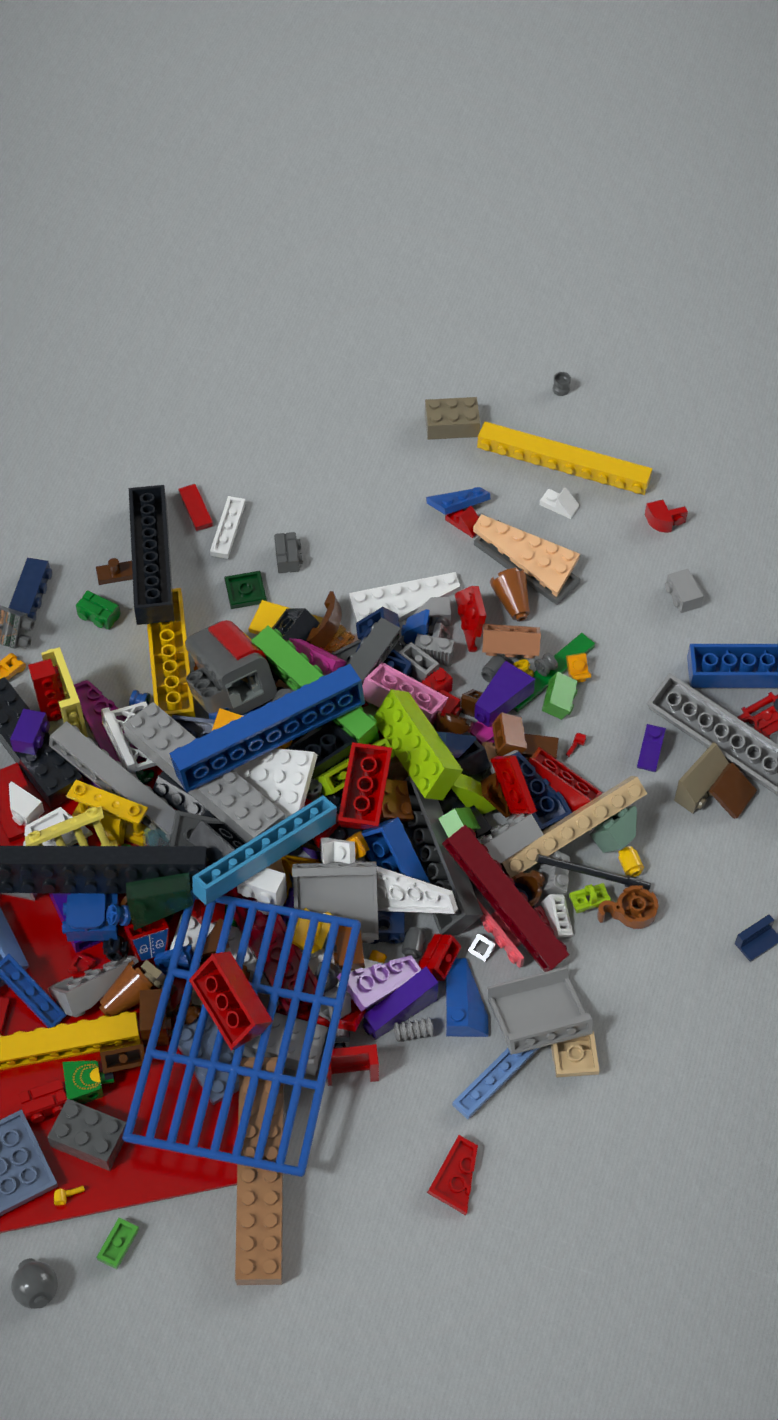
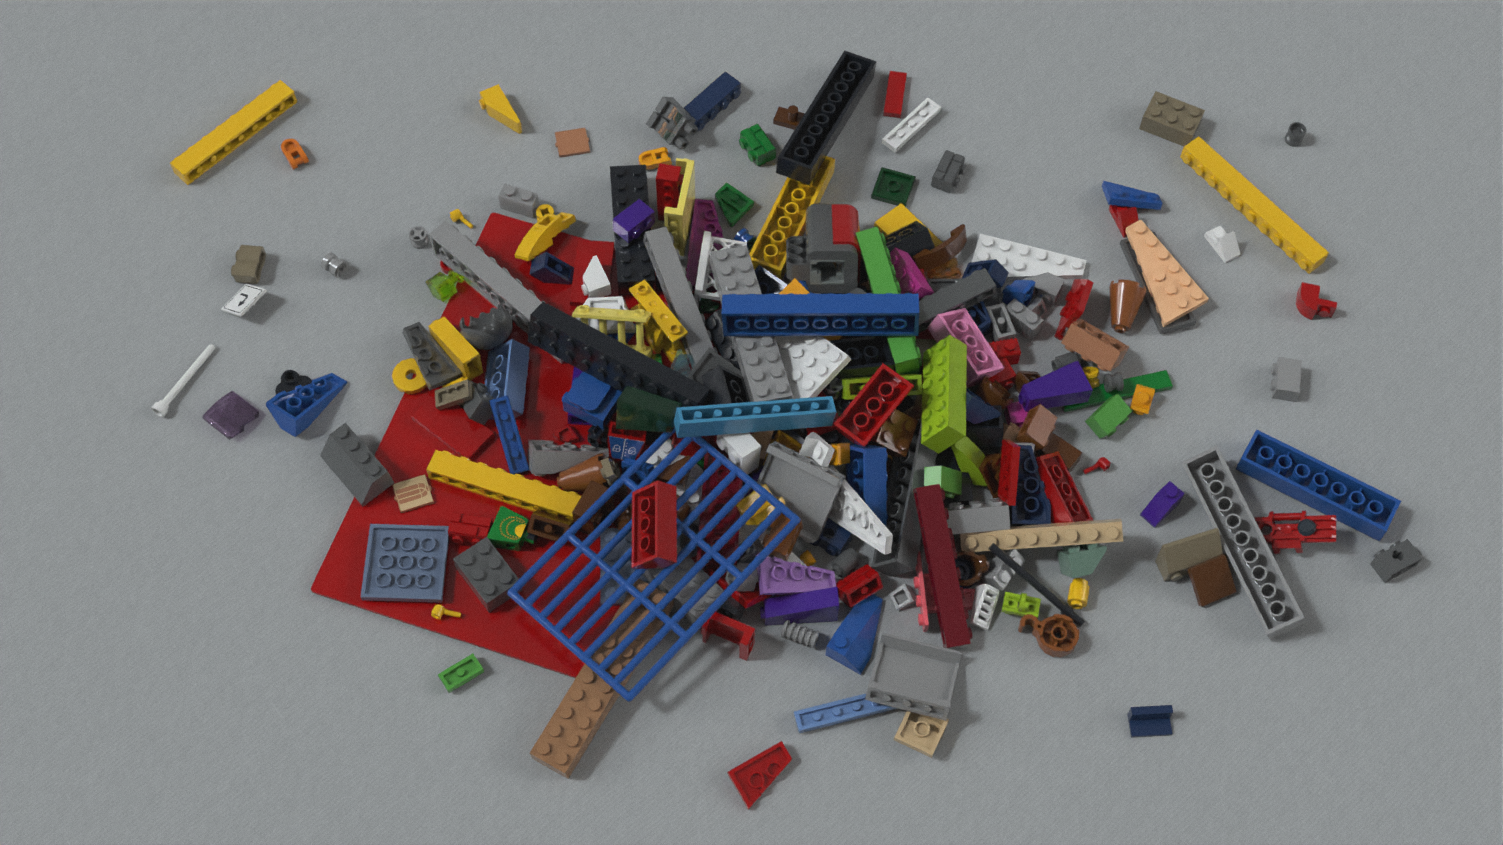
camera: 30 degrees right, 5 degrees up
dark grey brick [11,1258,58,1309] -> none
blue wheel [106,904,132,926] -> none
none -> green wing [715,182,754,227]

